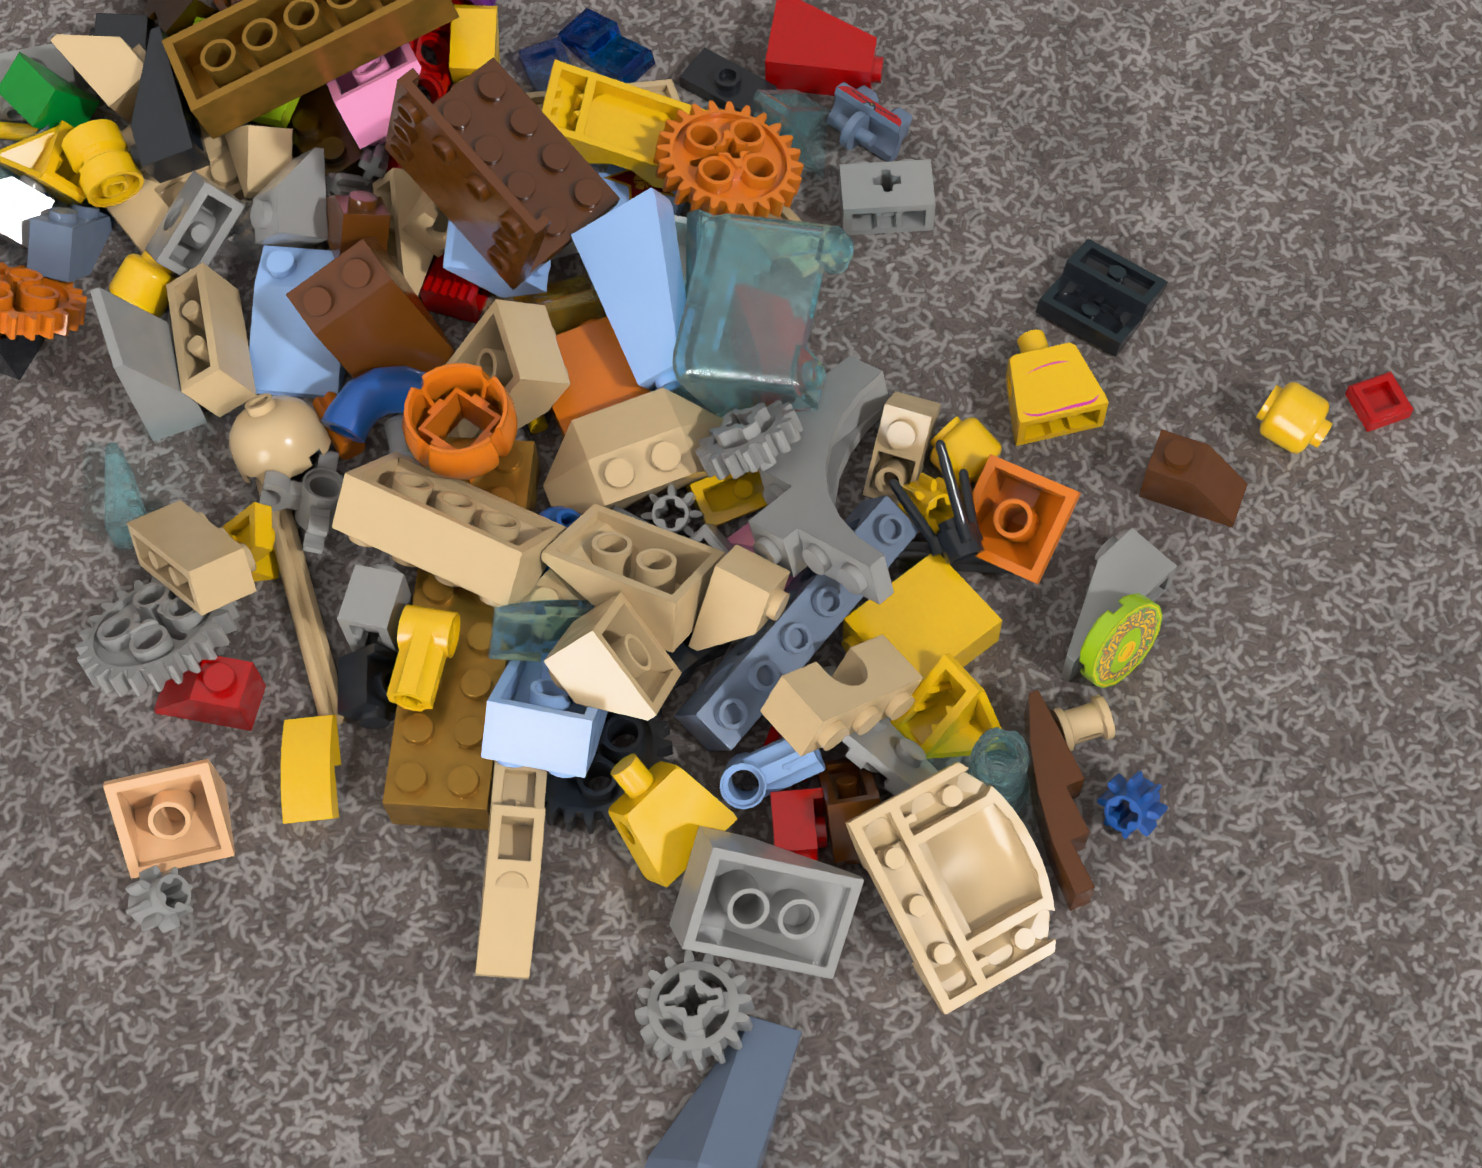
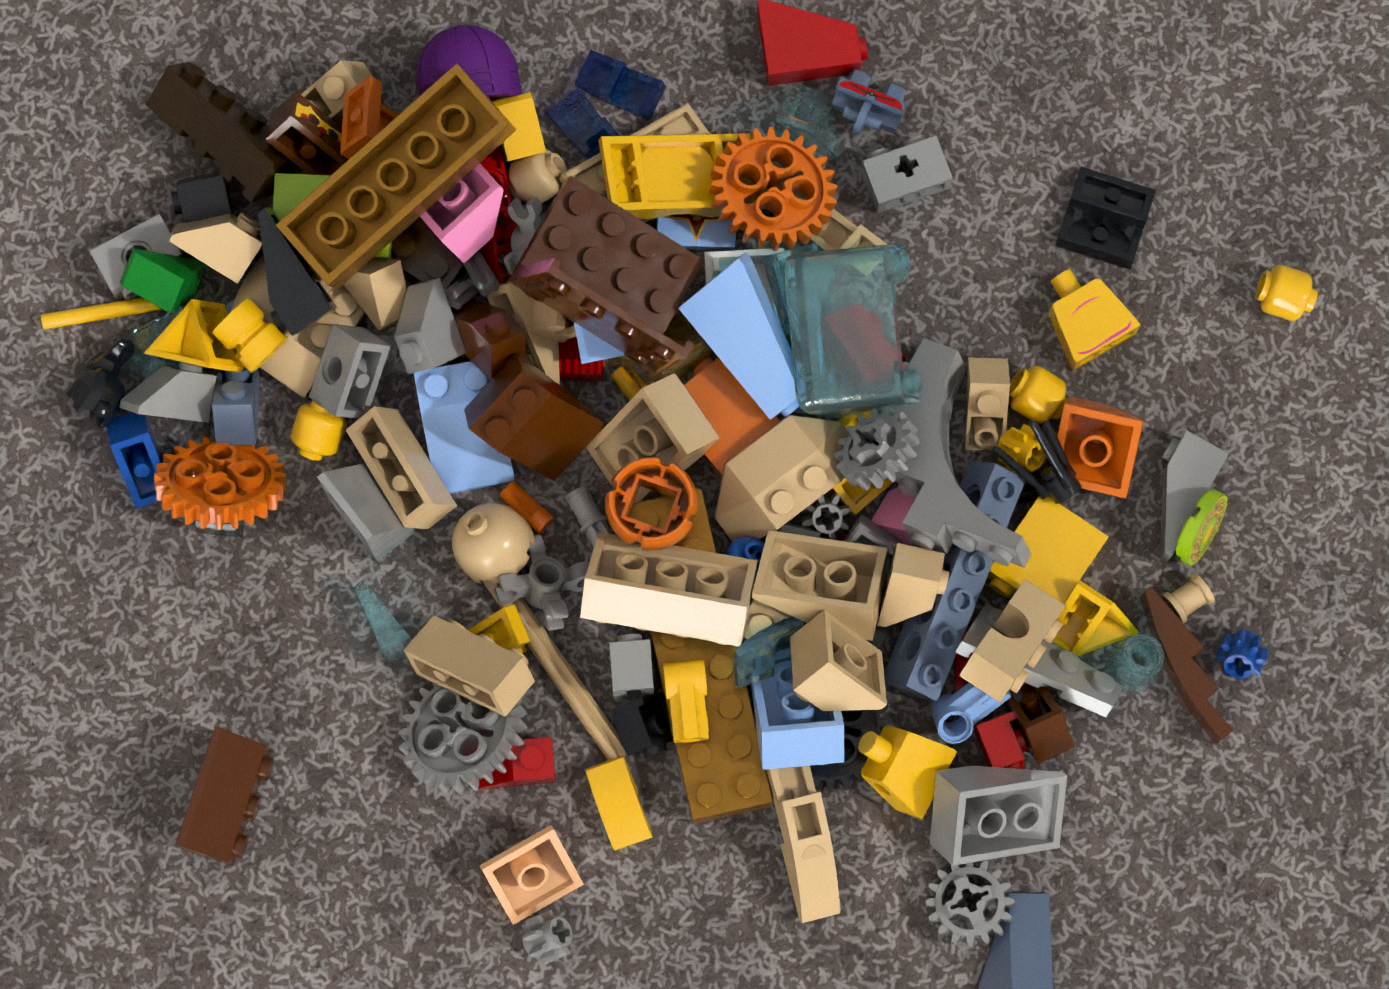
camera: 20 degrees left, 15 degrees up
blue cylinder [320,365,426,443] -> none
black plate [679,48,777,118] -> none
tan slope [845,762,1056,1015] -> none
reddish brown slope [1139,429,1248,528] -> none
red tile [1345,371,1414,432] -> none

